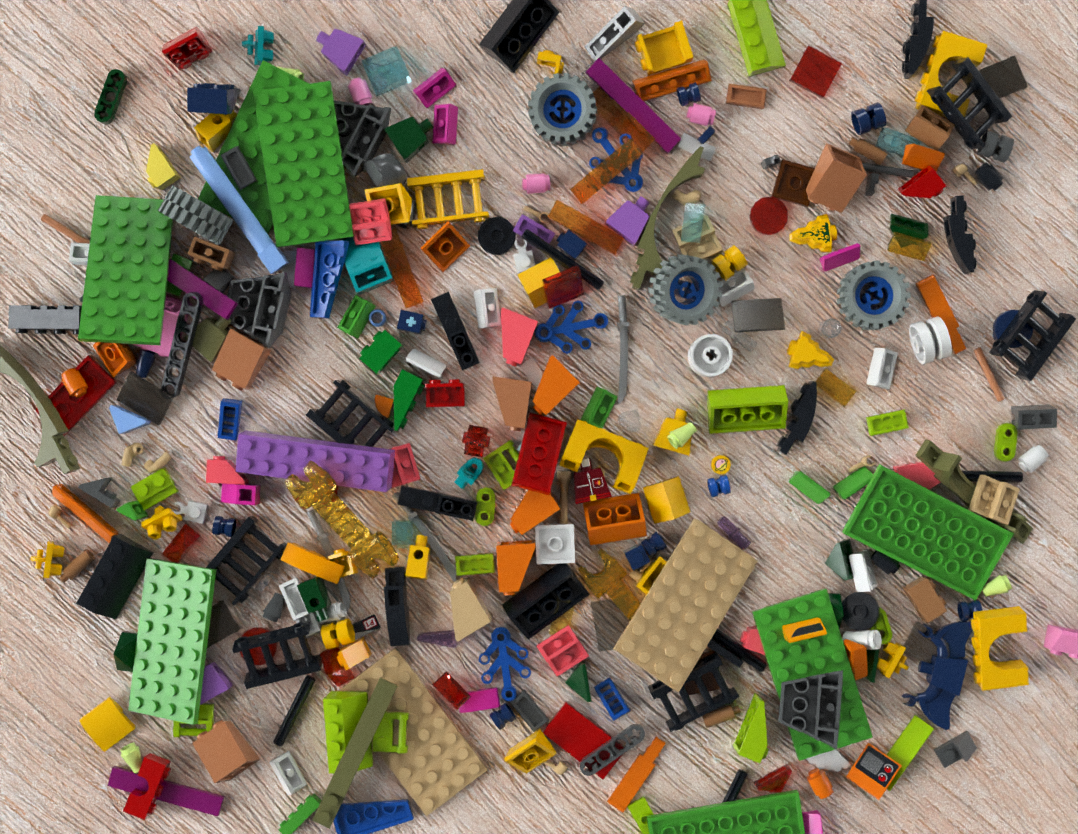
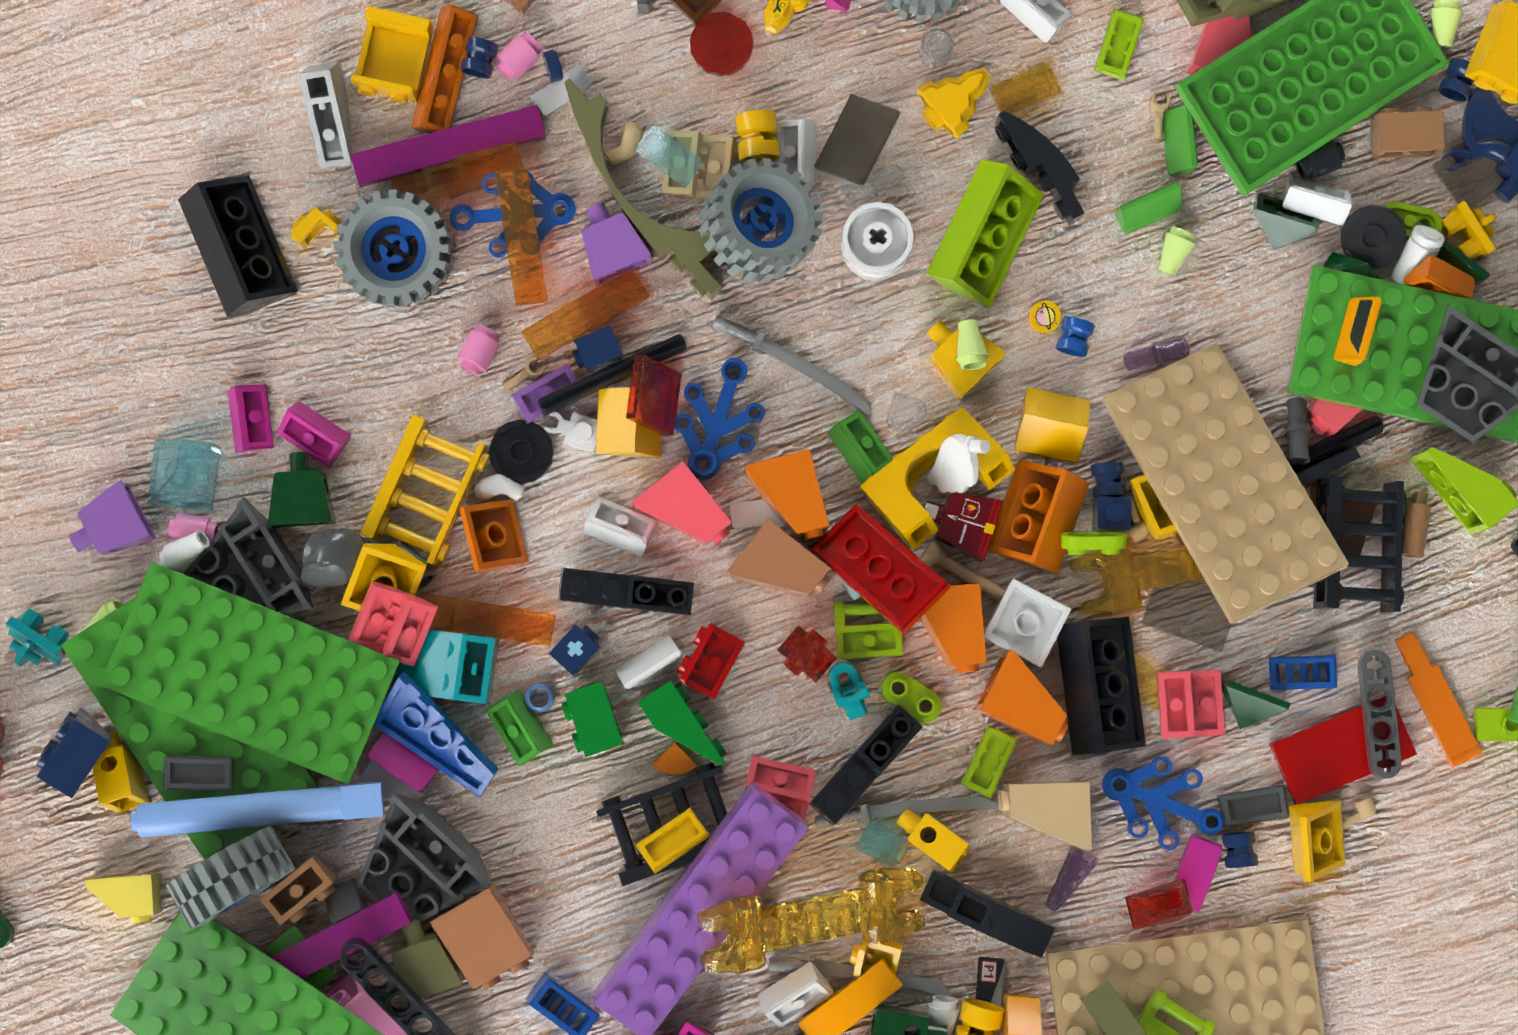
camera: 65 degrees left, 5 degrees down
none -> white cone [159,530,210,572]
none -> white arm [474,474,525,501]
none -> yellow tile [636,807,710,874]
none -> white slope [758,962,834,1028]
none -> white animal [927,433,990,493]
none -> lime plate [1061,531,1127,555]
none -> yellowish green cone [1157,226,1196,277]
none -> dark grey pin [1285,397,1312,465]

